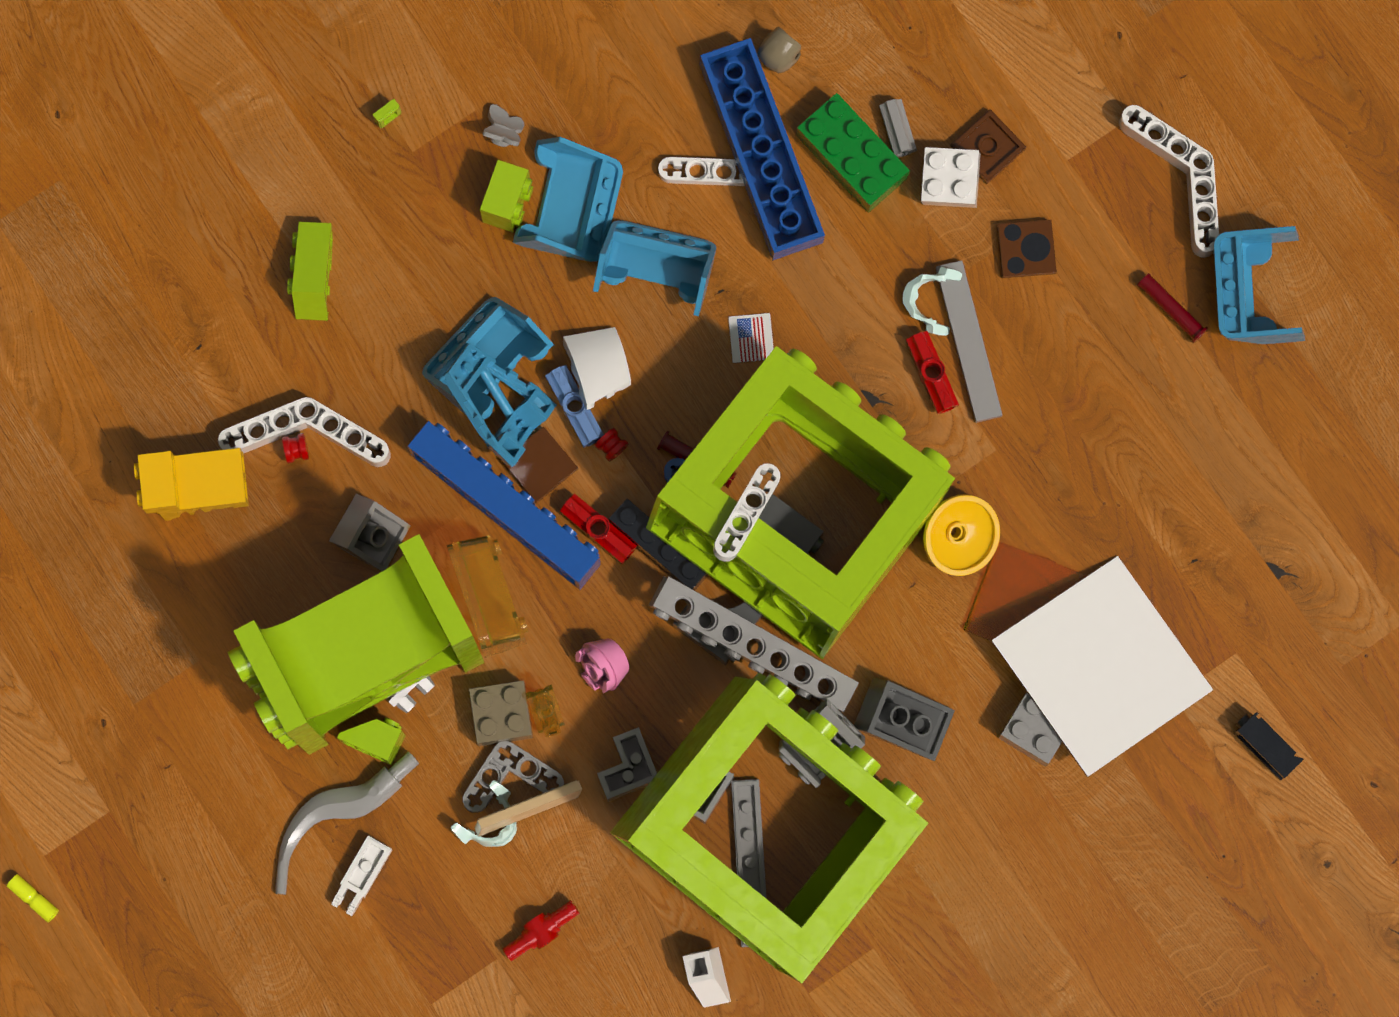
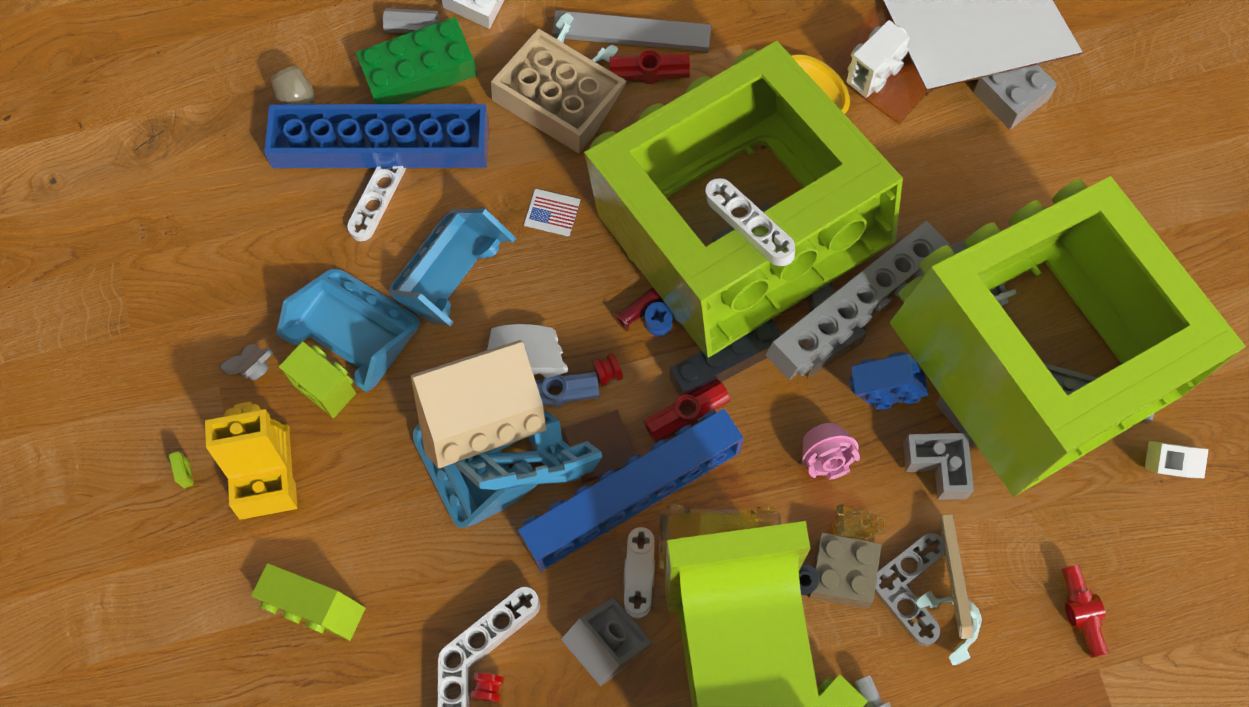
camera: 65 degrees left, 10 degrees down
dark grey slope [854,677,955,761] -> none
none -> yellow brick [205,401,298,520]
none -> tan slope [411,340,546,469]
none -> tan slope [491,29,626,154]
none -> white piece [624,527,655,619]
none -> black cone [799,564,819,595]
none -> white brick [846,20,910,98]
none -> blue brick [849,352,929,410]

